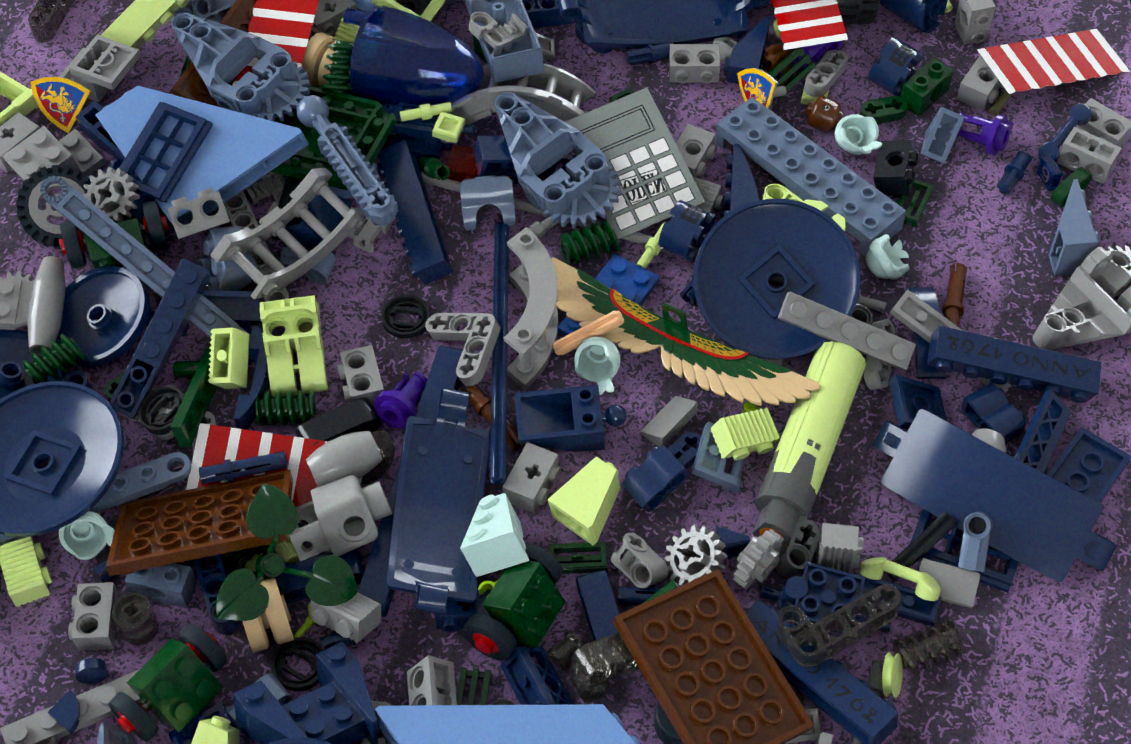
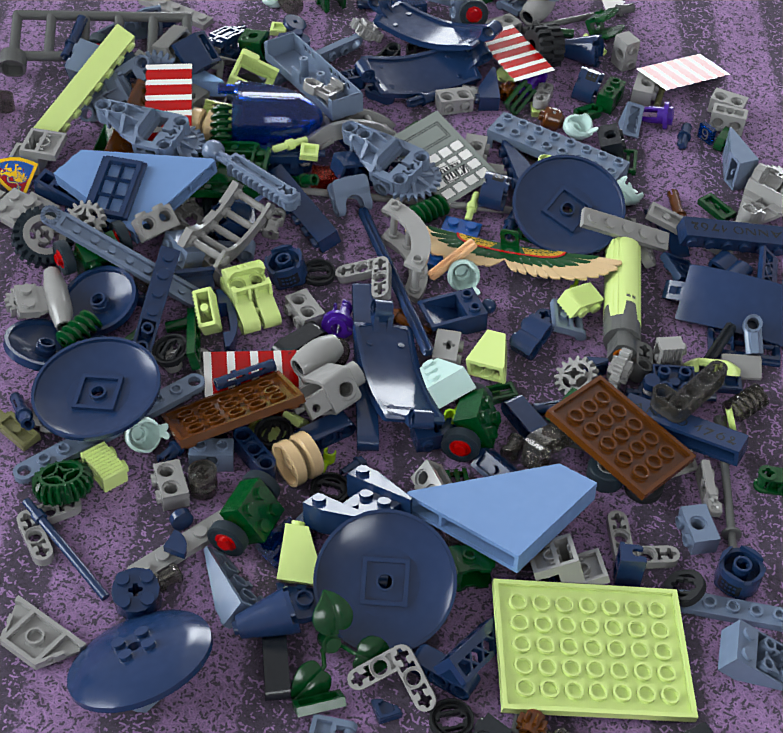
camera: 20 degrees left, 10 degrees down
dark green plant [216,484,358,621] -> none
dark green piece [256,390,316,426] -> none
light grey brick [311,592,381,643] -> none
light grey piece [611,533,668,589] -> none
light grey slope [640,395,698,447] -> none
shield [737,68,787,110] -> none
dark blue bar [1038,103,1092,166] -> none
none -> dark blue brick [264,244,307,291]
none -> dark green tile [697,193,737,221]

